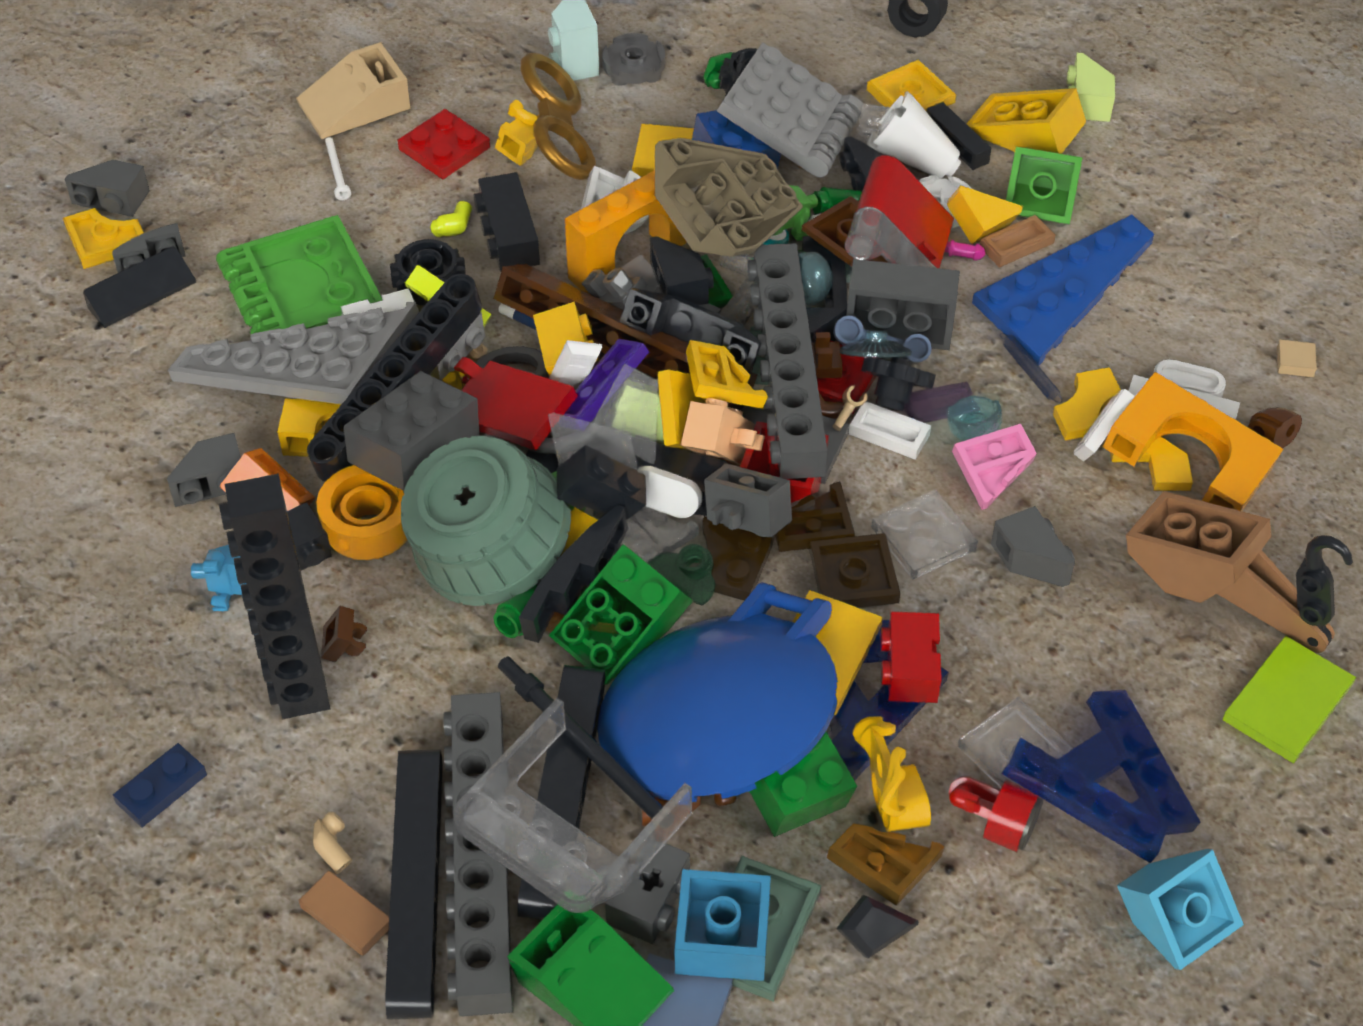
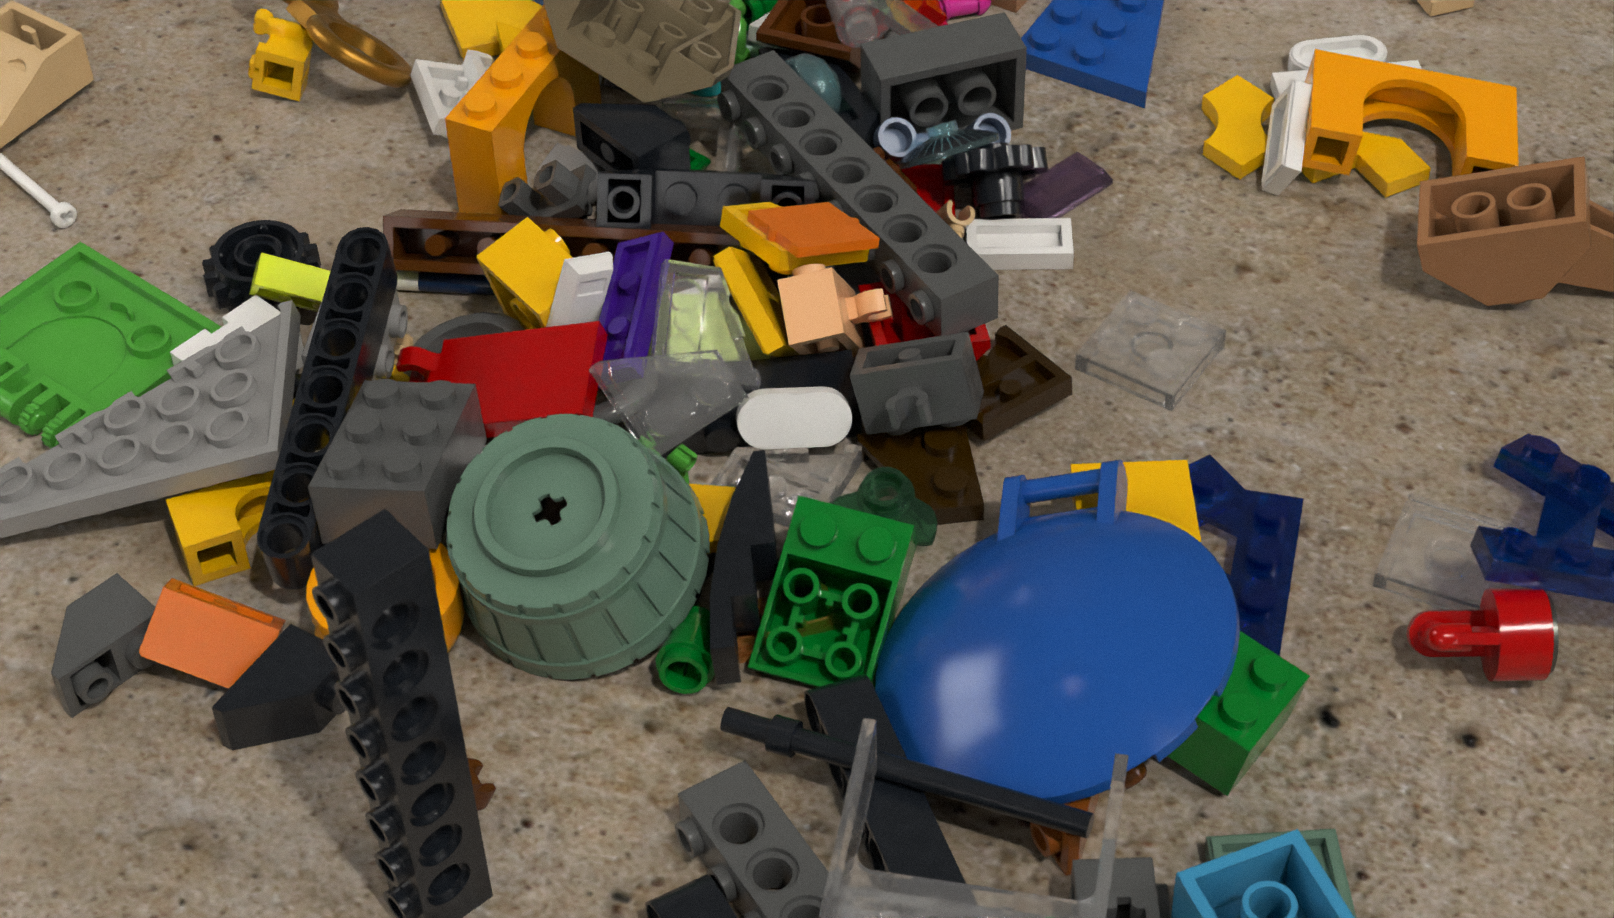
camera: 25 degrees left, 5 degrees down
dark azure piece [191,545,247,611] -> none
red plate [398,109,490,180] -> none
neon yellow arm [430,201,472,237] -> none
black brick [474,172,540,272] -> none
black brick [557,445,646,520] -> none
dark brown plate [809,533,901,608] -> none
pearl gold wing [827,823,945,906] -> none
black piece [836,895,919,958] -> none
yellow piece [852,716,931,832] -> none
red brick [880,611,942,703] -> none
clear light blue hair [947,395,1003,441] -> none
bright pink wing [952,424,1037,510] -> none
dark grey slope [991,506,1075,587] -> none
dark blue piece [1000,333,1062,403] -> none
reddish brown piece [1248,407,1302,448] -> none
none -> orange piece [747,202,880,258]

